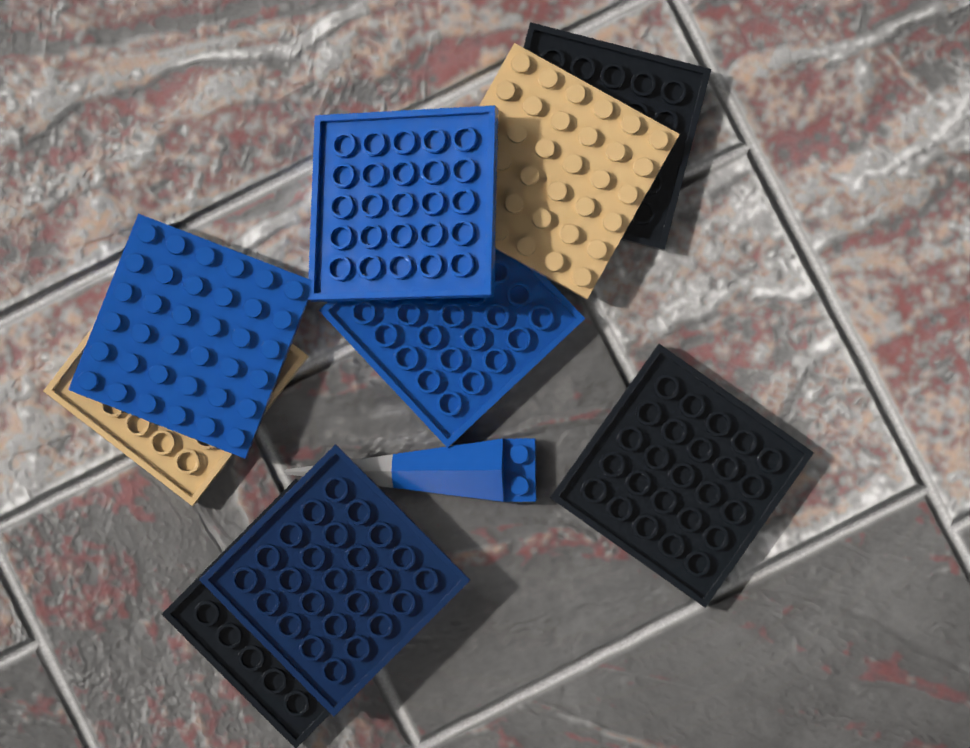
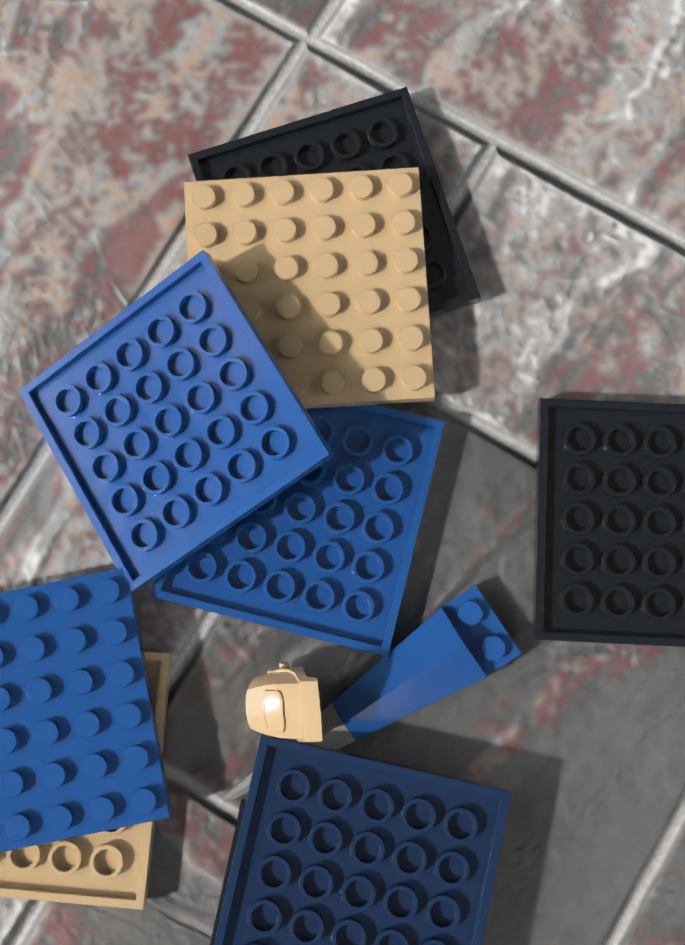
camera: 30 degrees left, 5 degrees down
none -> tan helmet [246,662,323,742]

